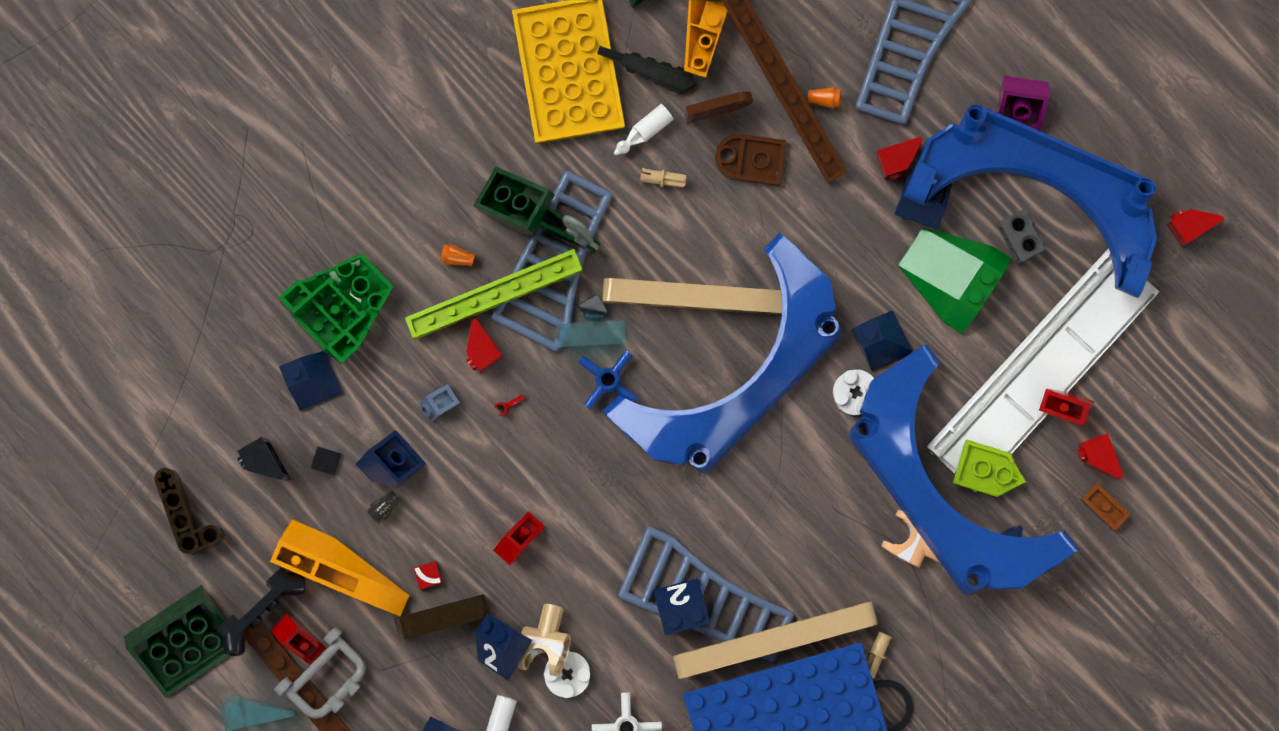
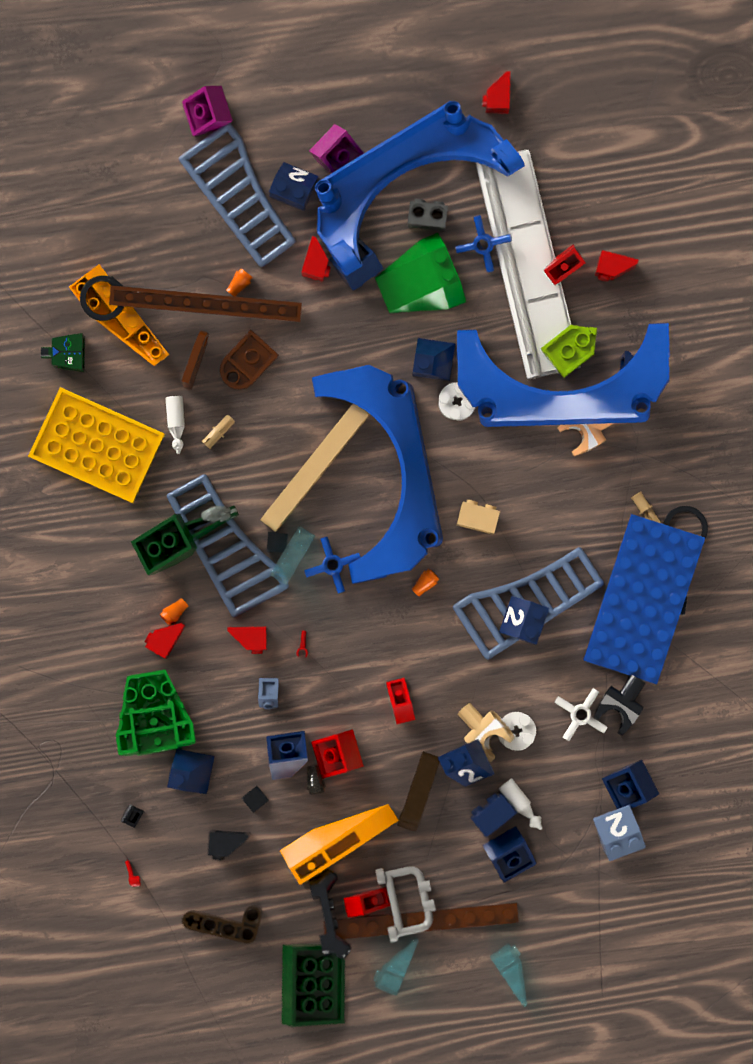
camera: 60 degrees left, 0 degrees up
lime plate [405,249,583,340] -> none
red tile [413,561,442,590] -> none
pearl dark grey sword [597,46,696,94] -> none
tan beam [673,601,878,679] -> none
dark orange plate [1080,483,1131,531] -> none
none -> black slope [121,804,144,828]
none -> red hand [125,860,141,887]
none -> red slope [144,623,186,659]
none -> dark blue slope [269,162,319,211]
none -> red slope [311,729,364,779]
none -> orange cone [412,568,440,597]
none -> blue bar [456,215,512,272]
none -> tan brick [456,500,500,535]
none -> dark blue brick [470,793,517,838]

